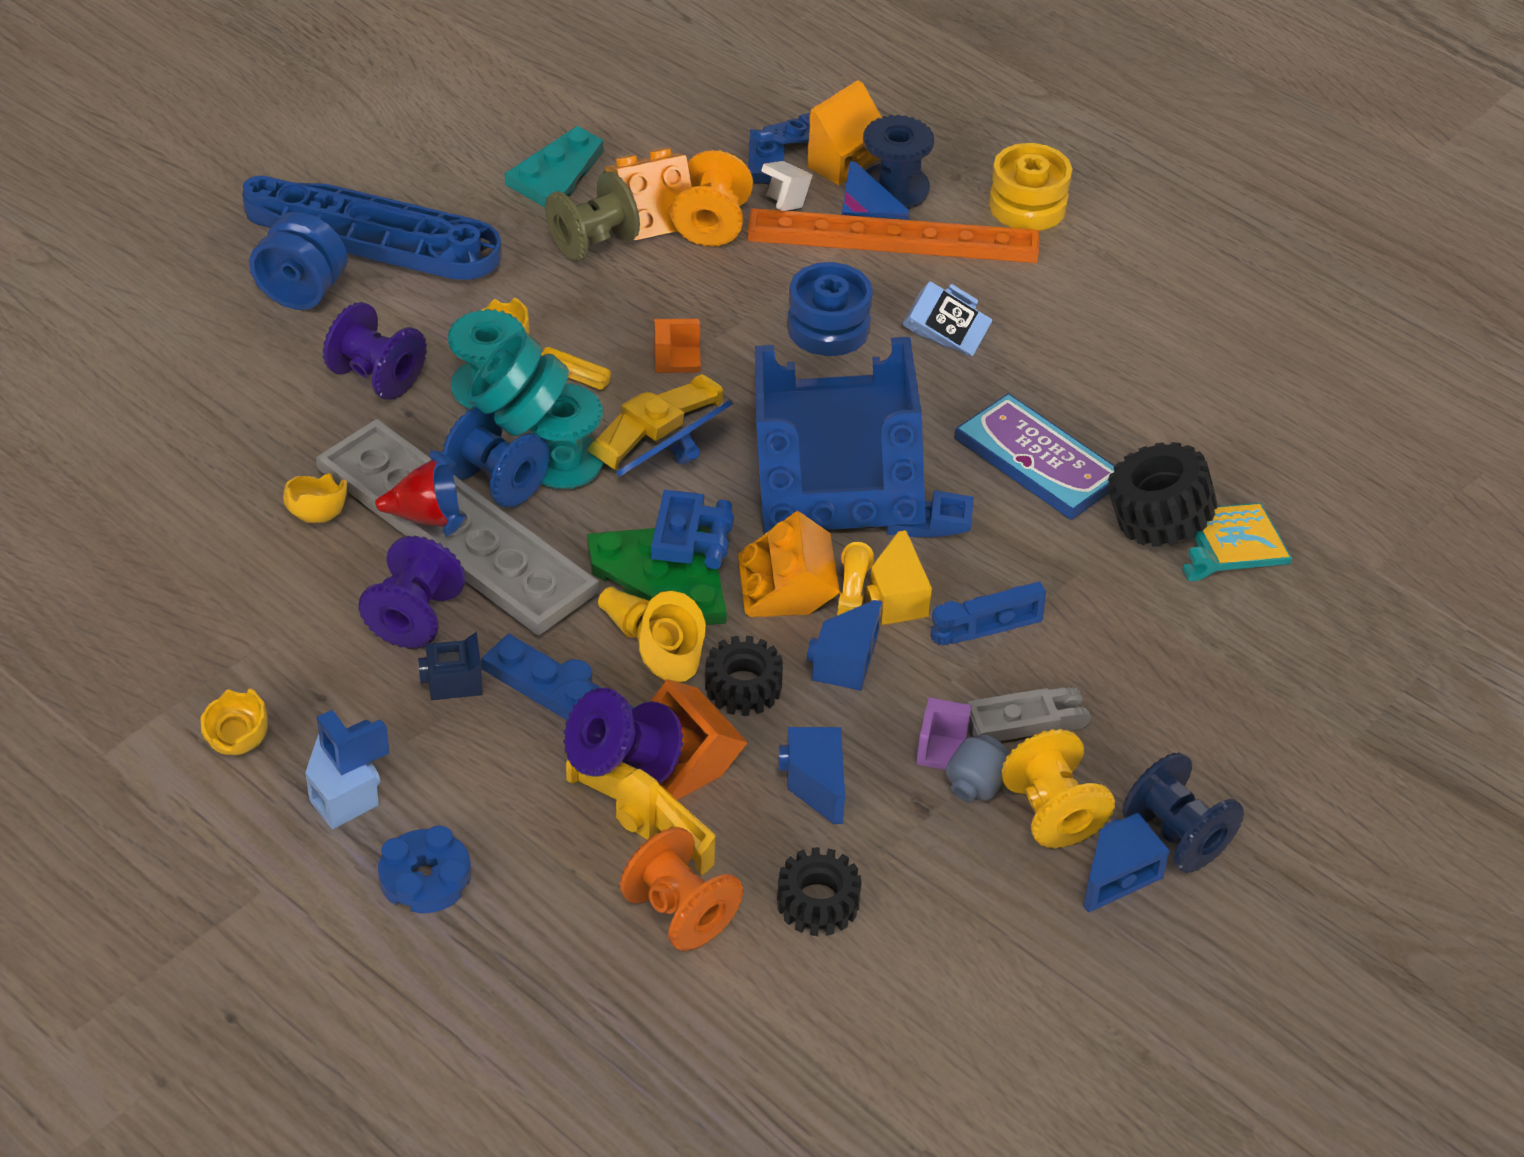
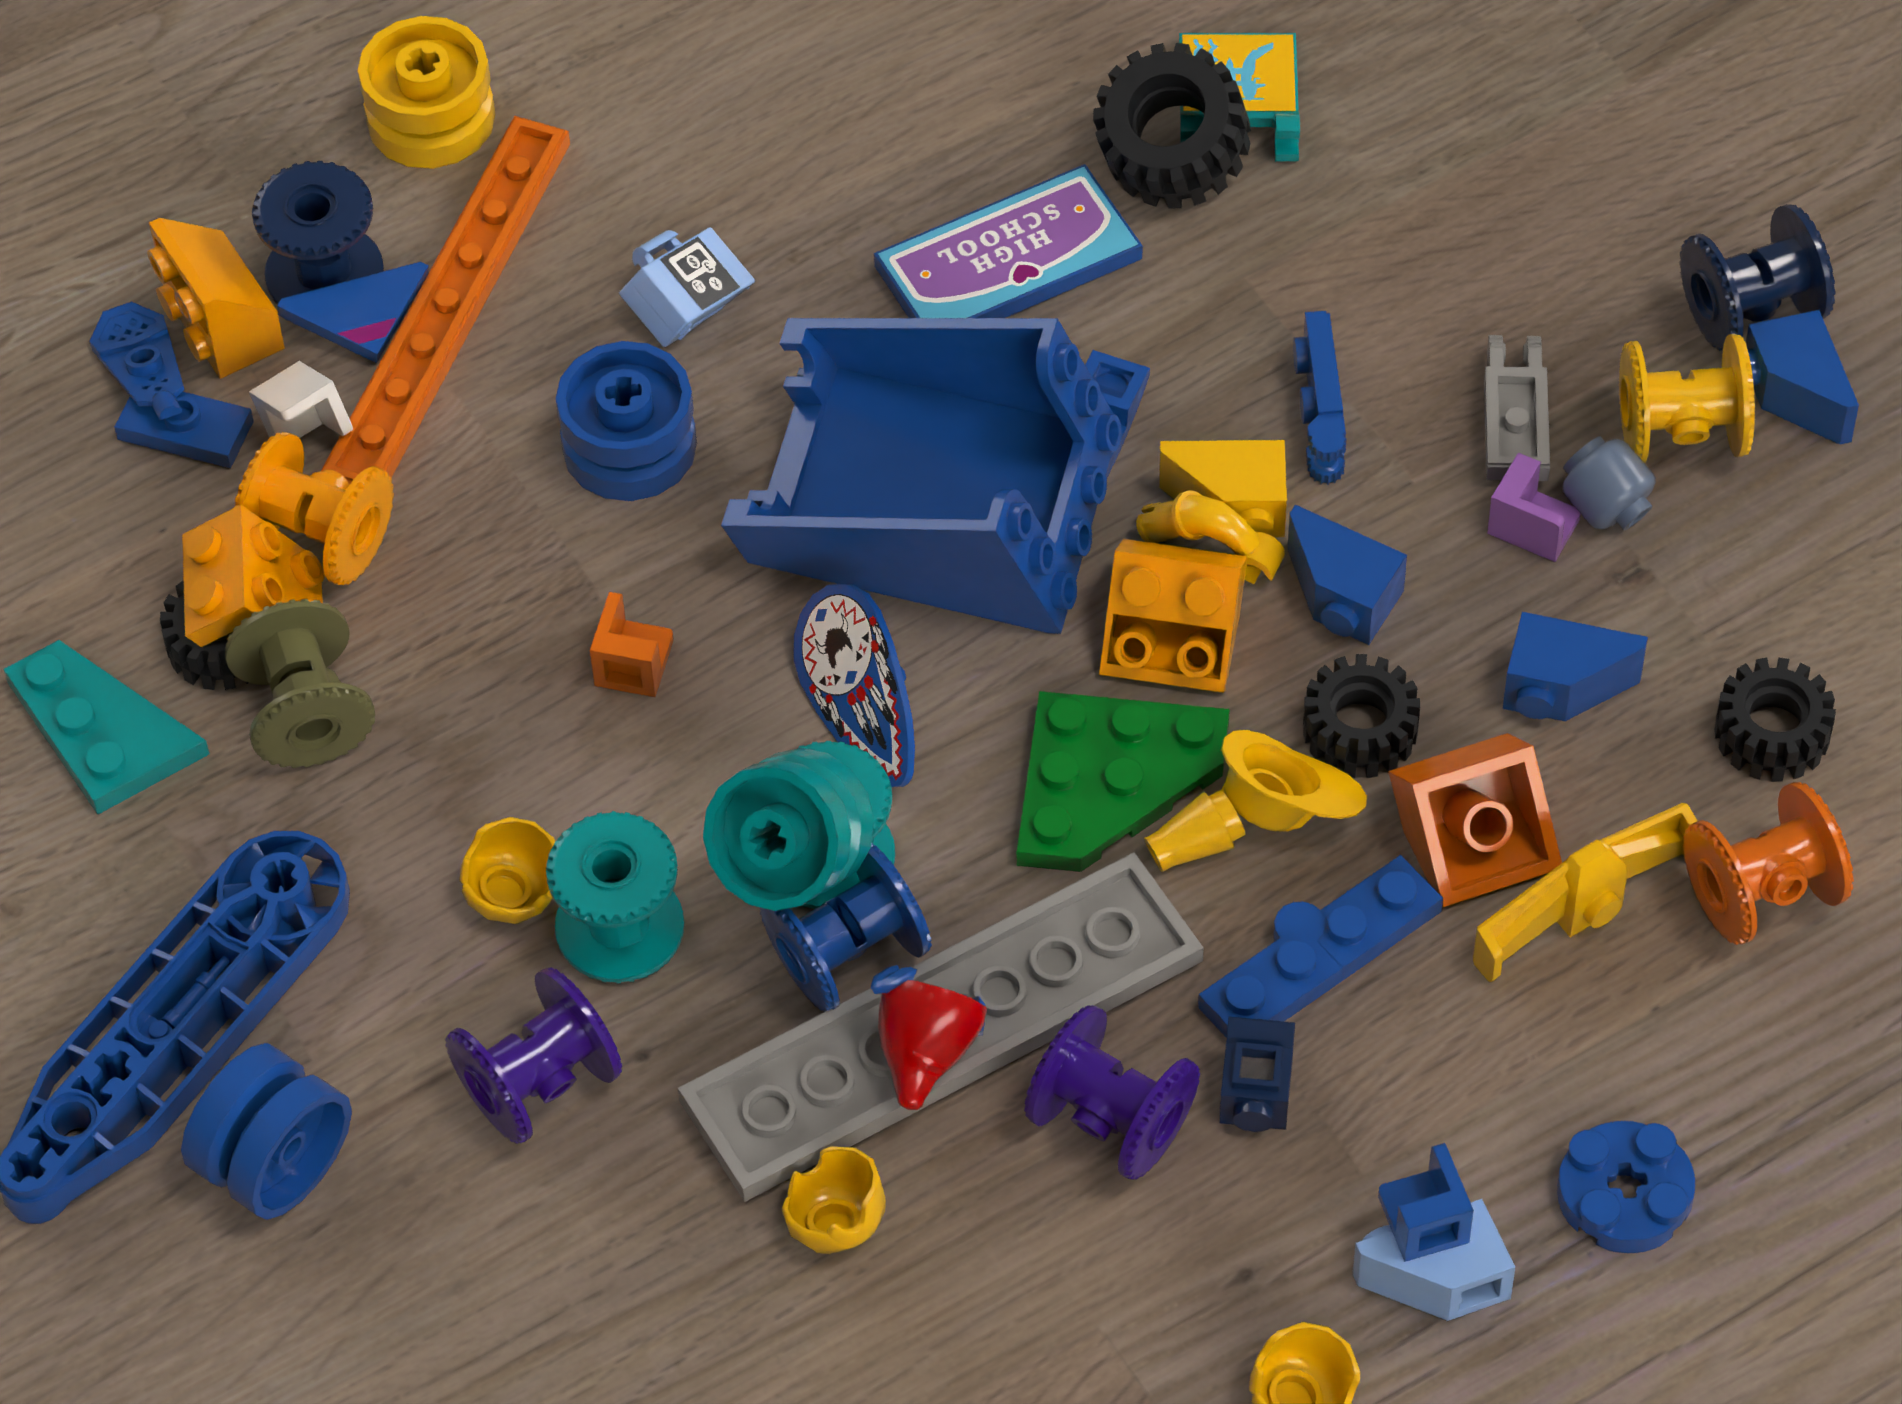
camera: 70 degrees left, 10 degrees up
yellow axle [541,347,611,390] -> none
dark purple hose [563,688,683,784] -> none
yellow plate [587,374,723,470] -> none
blue plate [651,490,734,569] -> none

